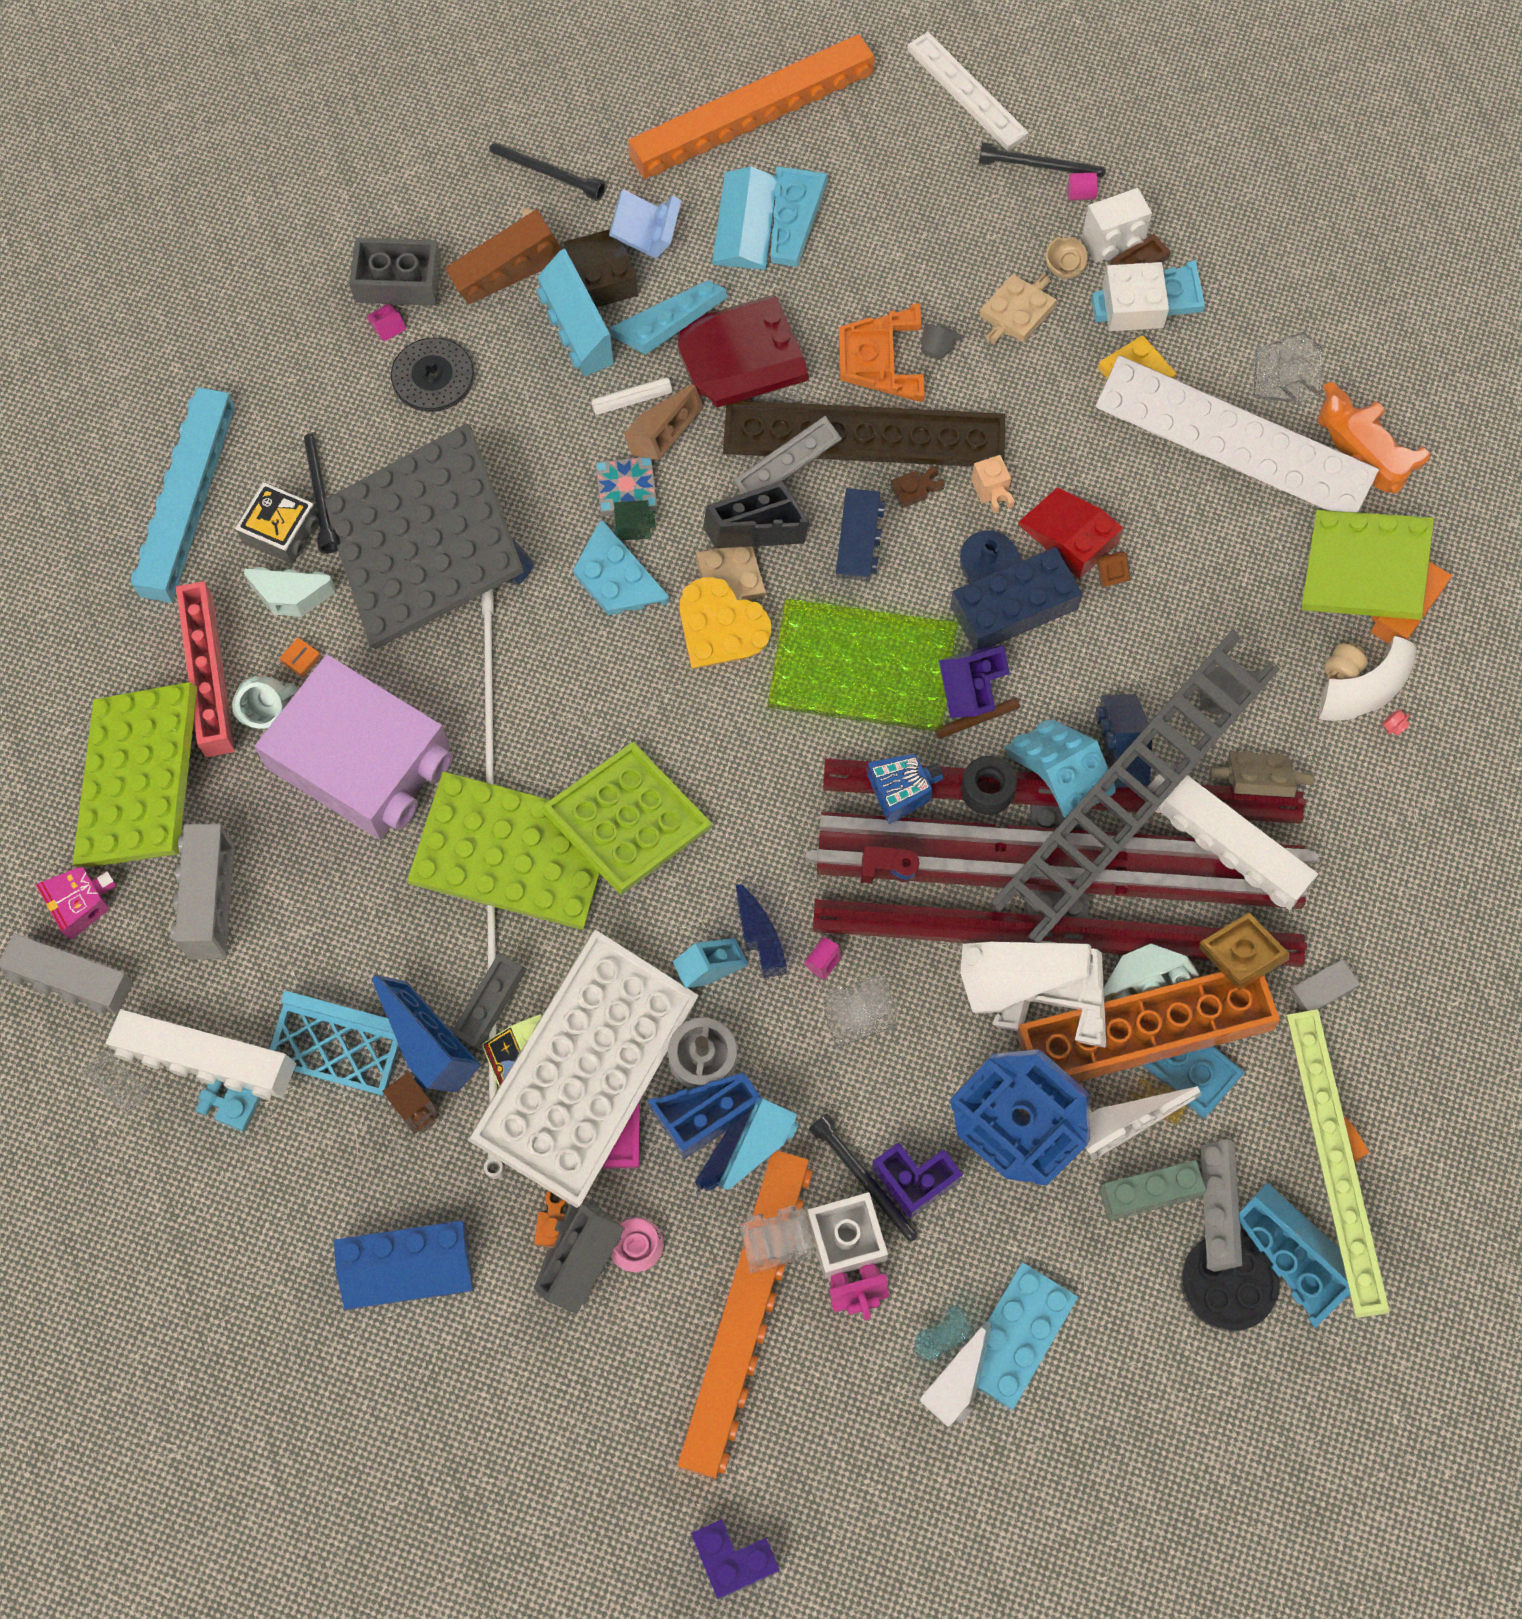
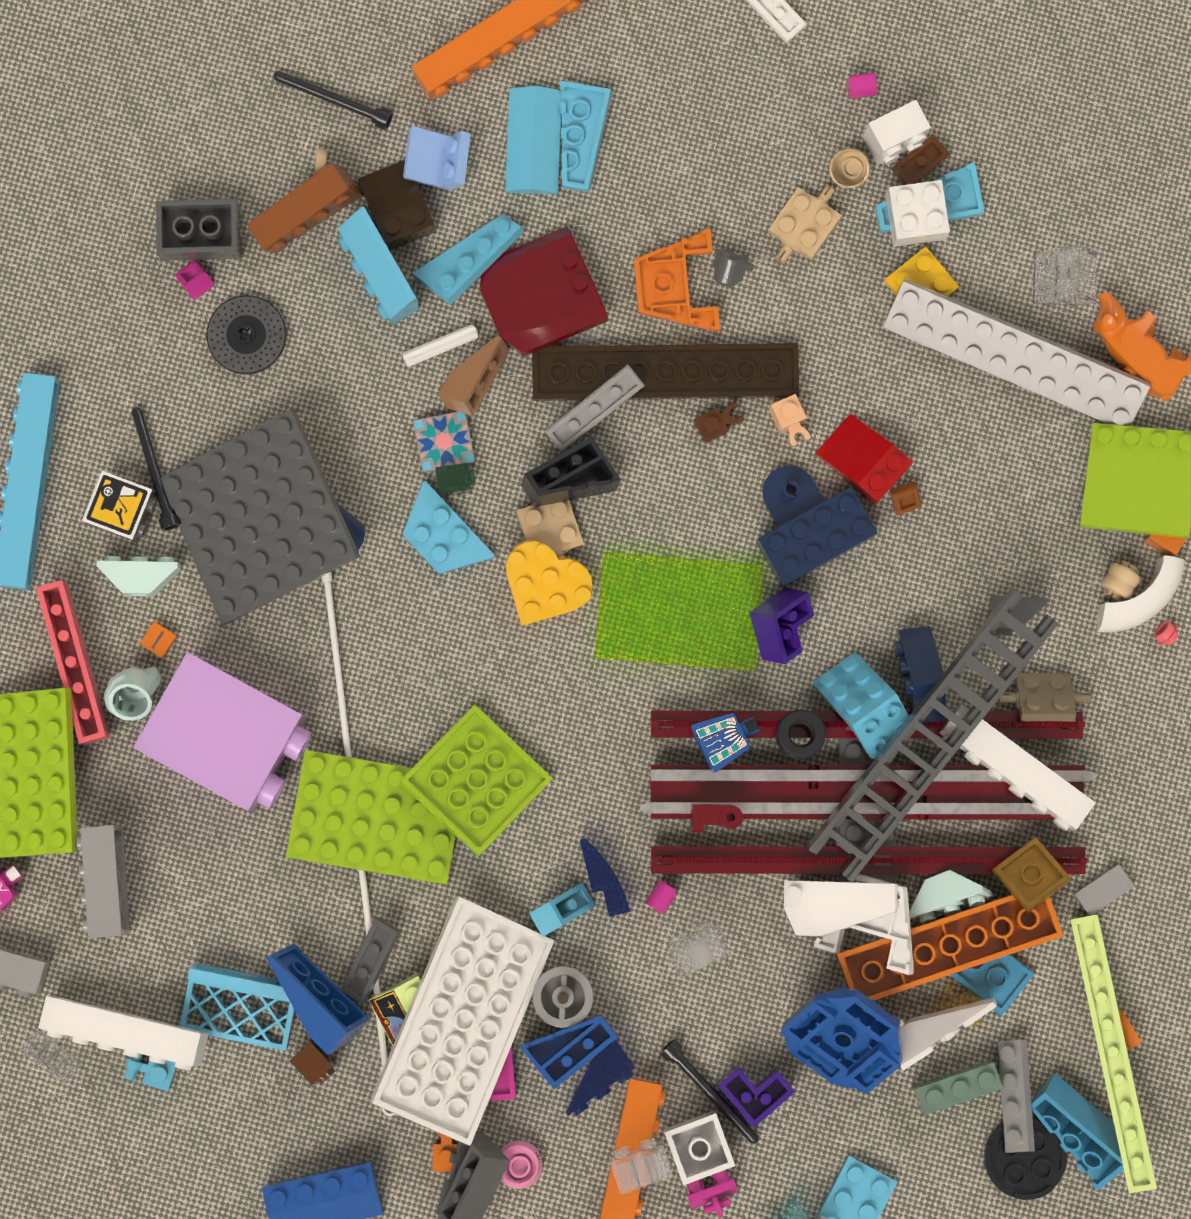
camera: 10 degrees left, 15 degrees up
medium azure slope [718,1098,798,1190] -> none
dark blue wedge [836,488,885,581] -> none
reddish brown bar [935,698,1020,739] -> none
black piece [978,142,1106,177] -> none

